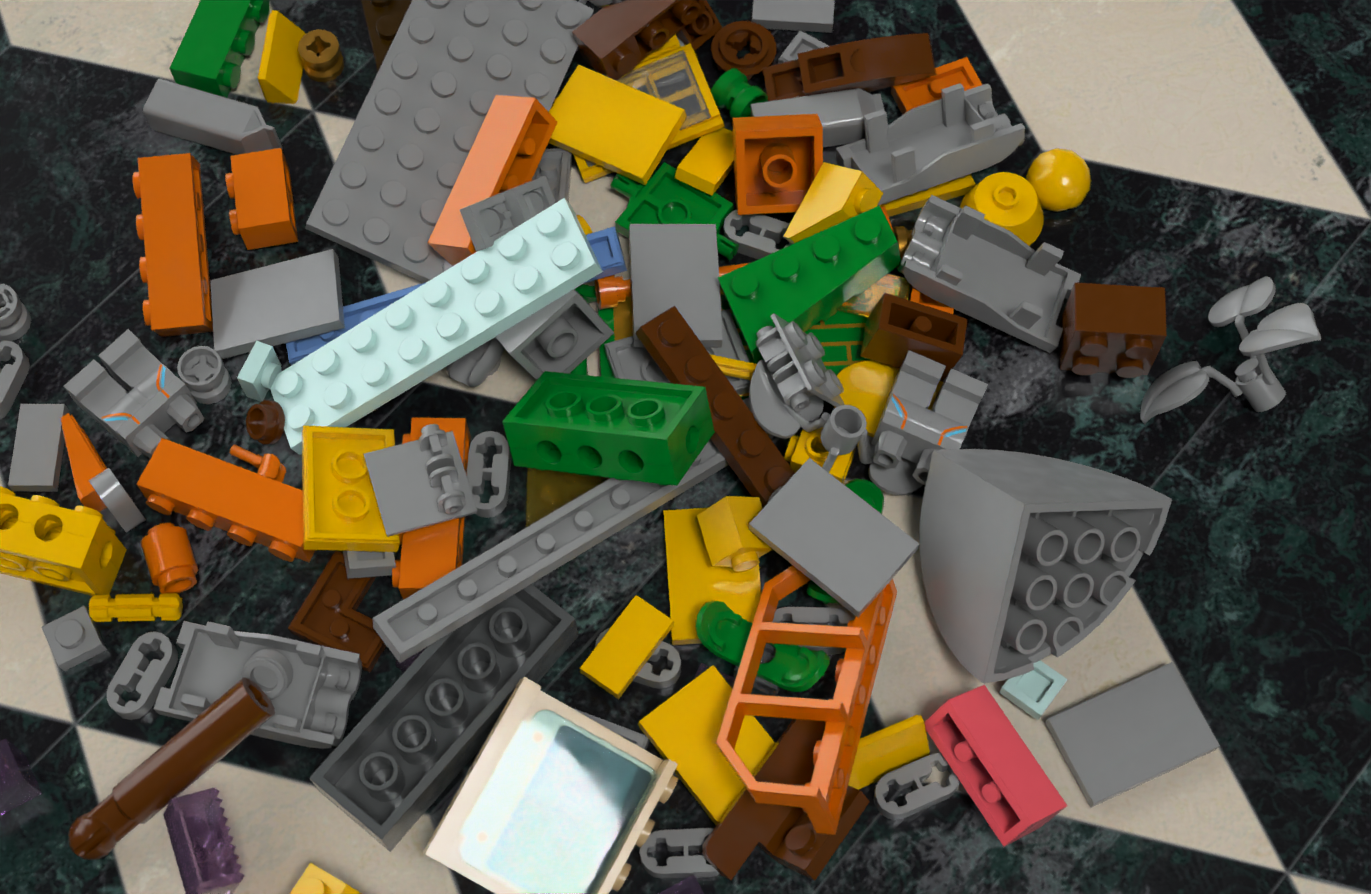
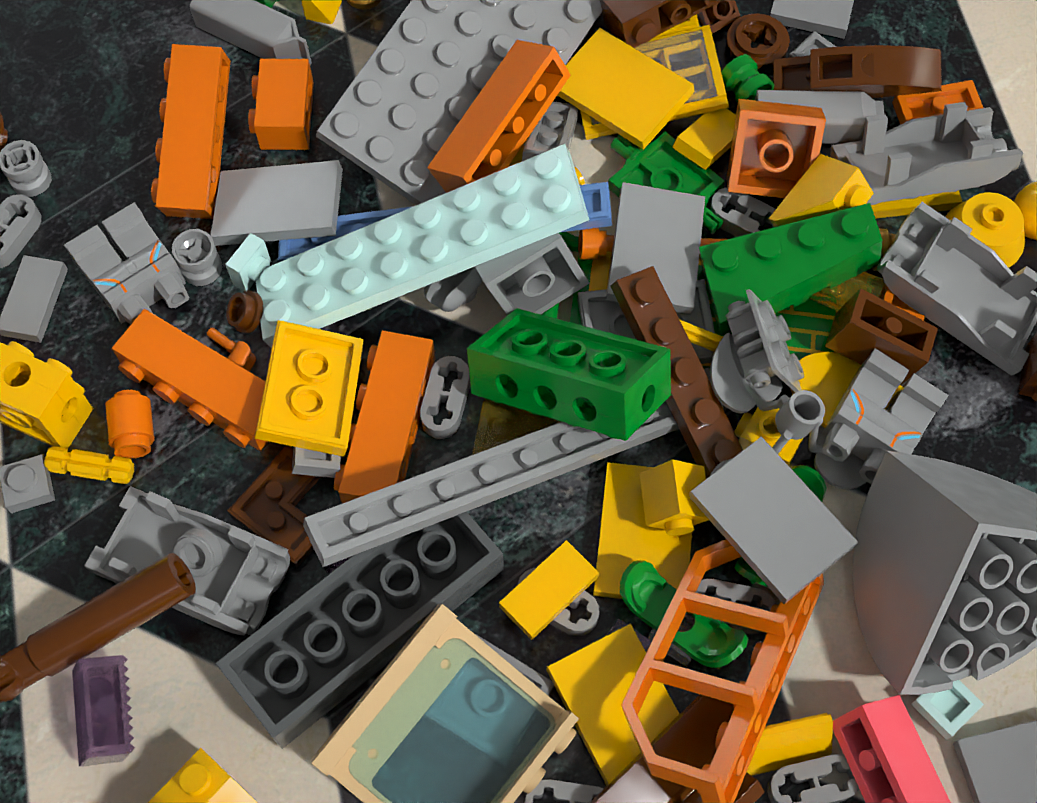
camera: 10 degrees right, 0 degrees up
orange slope [60,413,107,512] -> none
light grey beam [89,468,146,533] -> none
light grey beam [106,632,178,720] -> none
light grey hinge [364,424,477,537] -> none
light grey slope [459,175,556,251] -> none

